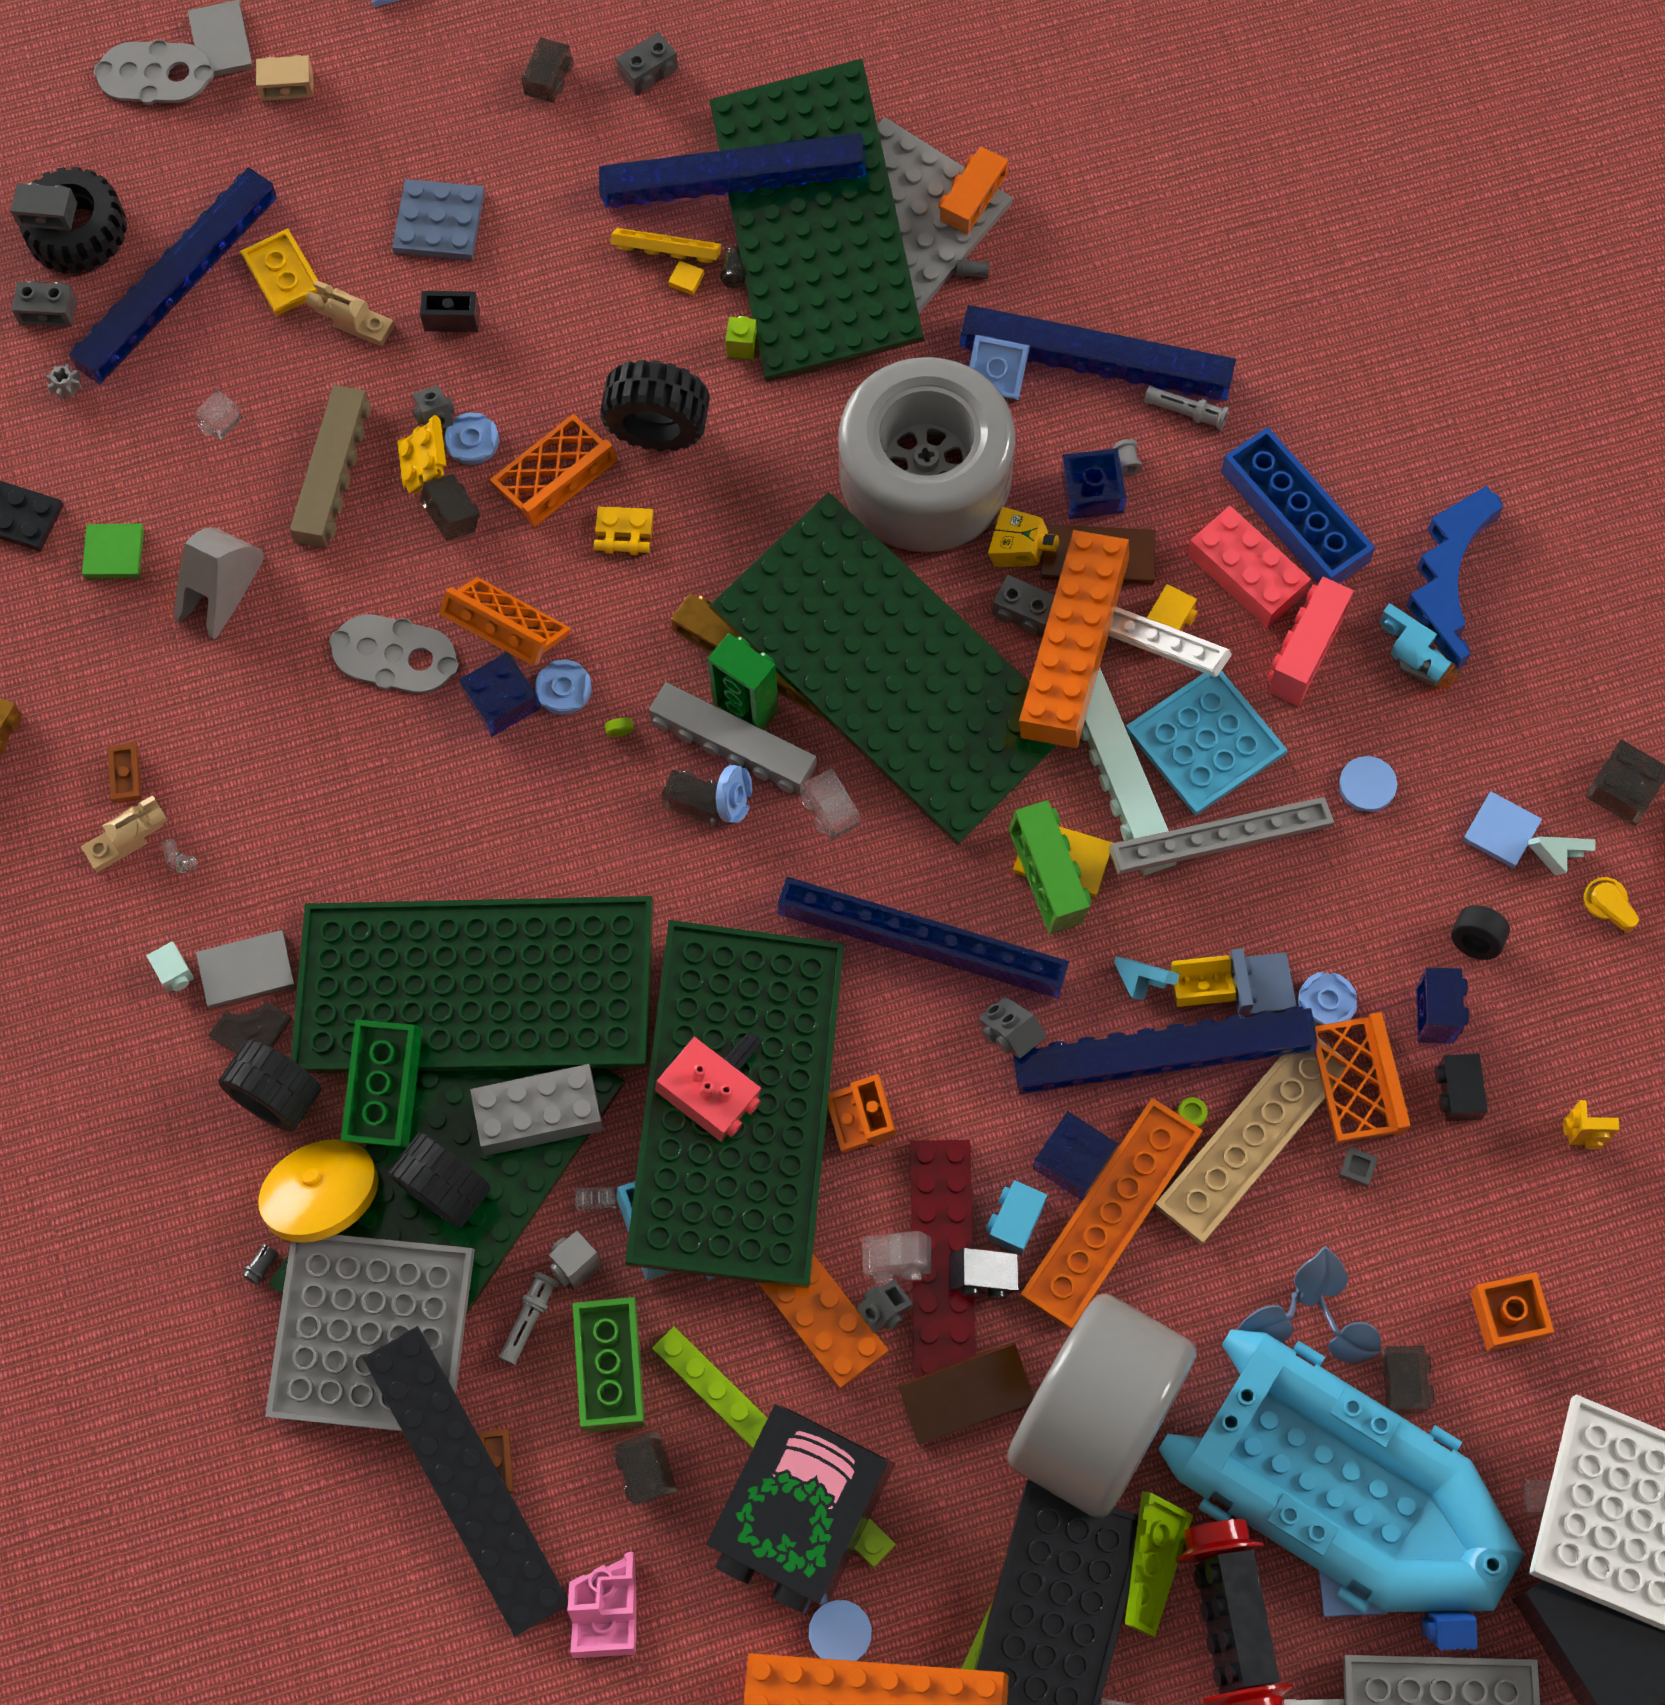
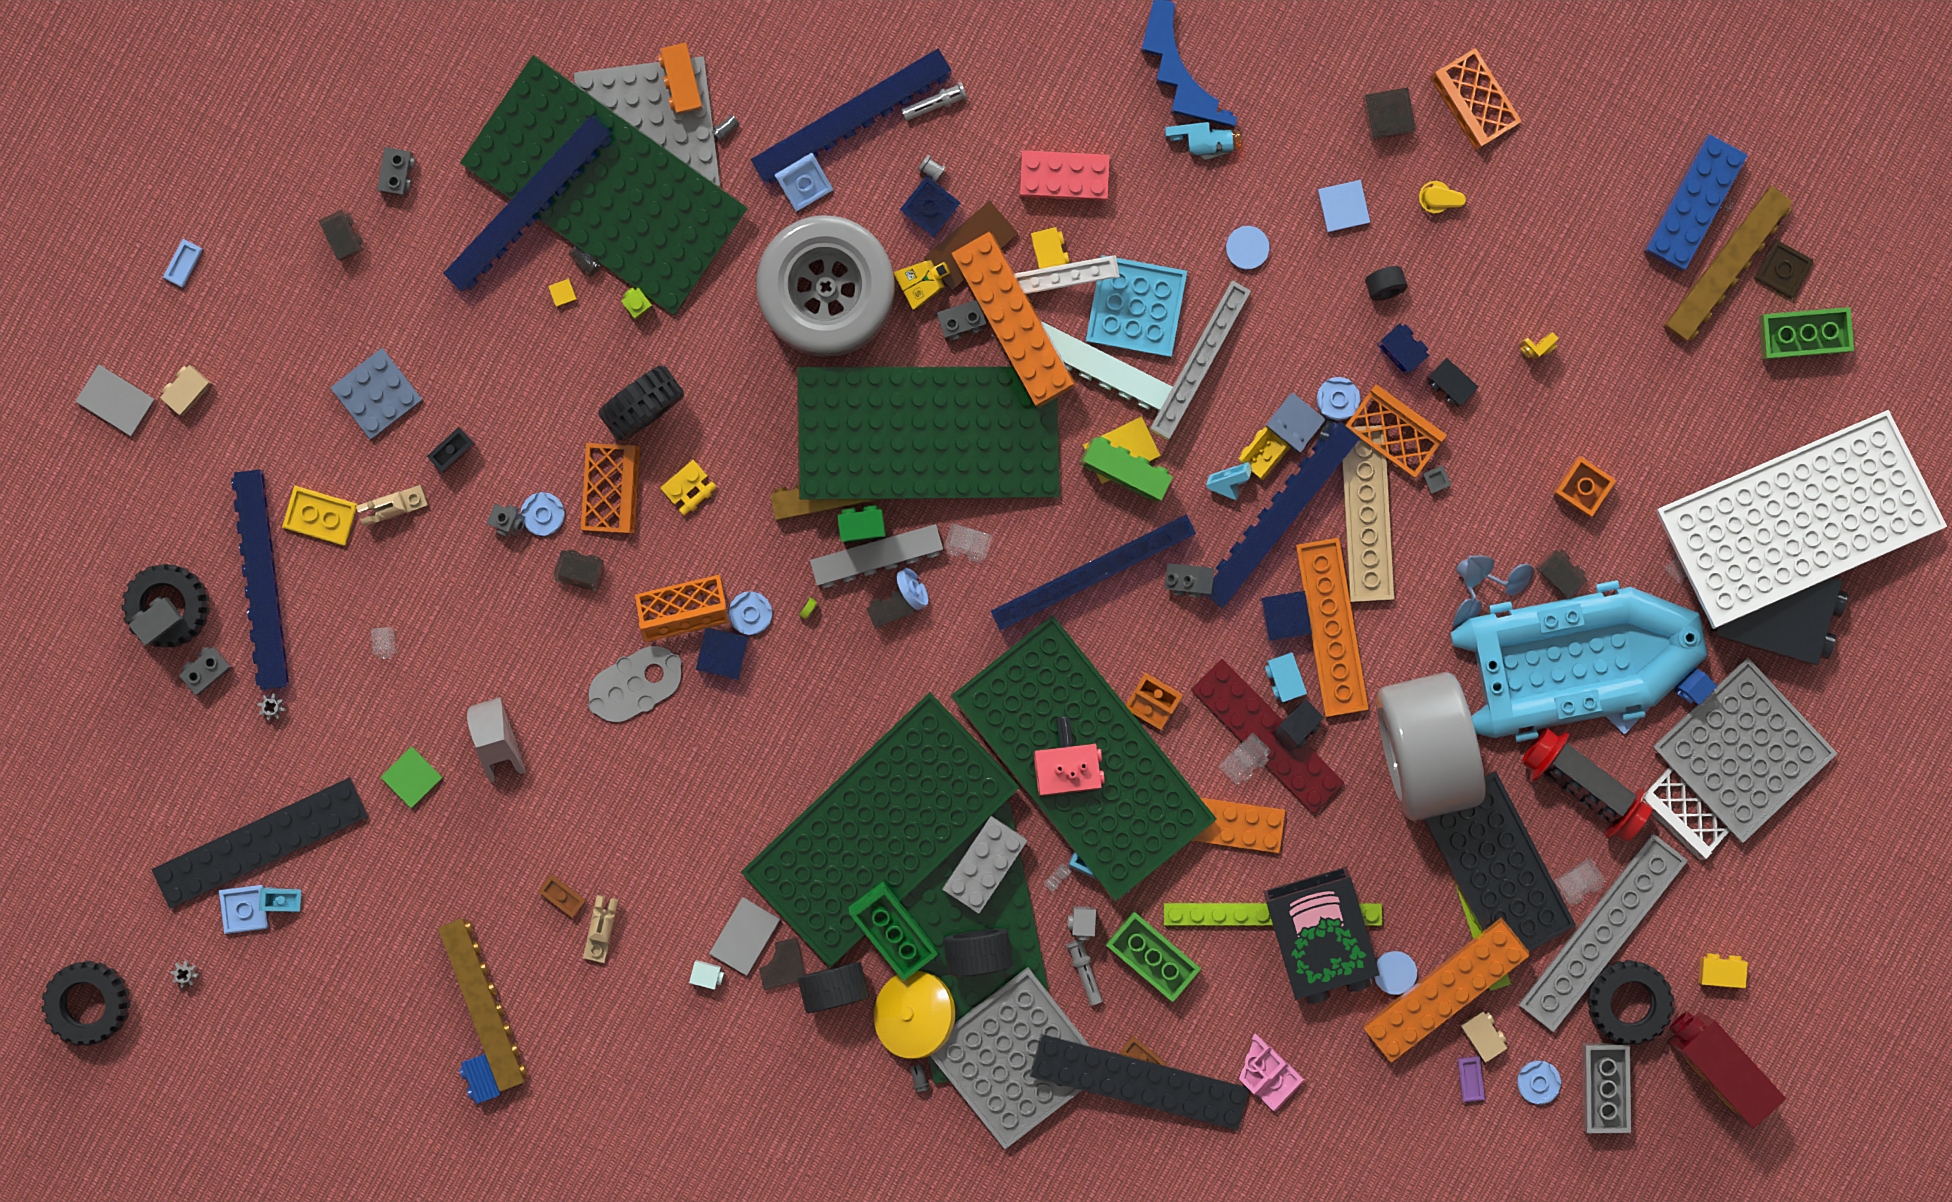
camera: 45 degrees left, 20 degrees up
light grey piece [94,40,214,105] -> none
clear arm [161,839,197,873] -> none
dark tan brick [290,385,372,548] -> none
yellow plate [397,415,447,495] -> none
yellow plate [611,228,722,263] -> none
clear smoke brick [614,1432,678,1506] -> none
dark grey brick [856,1280,913,1333] -> none
reddish brown tile [897,1342,1033,1445] -> none
lime wing [1125,1491,1193,1637] -> none
lime tile [1177,1097,1208,1127] -> none
blue brick [1221,427,1375,584] -> none
coral brick [1267,576,1354,707] -> none
light aqua slope [1528,836,1595,875] -> none

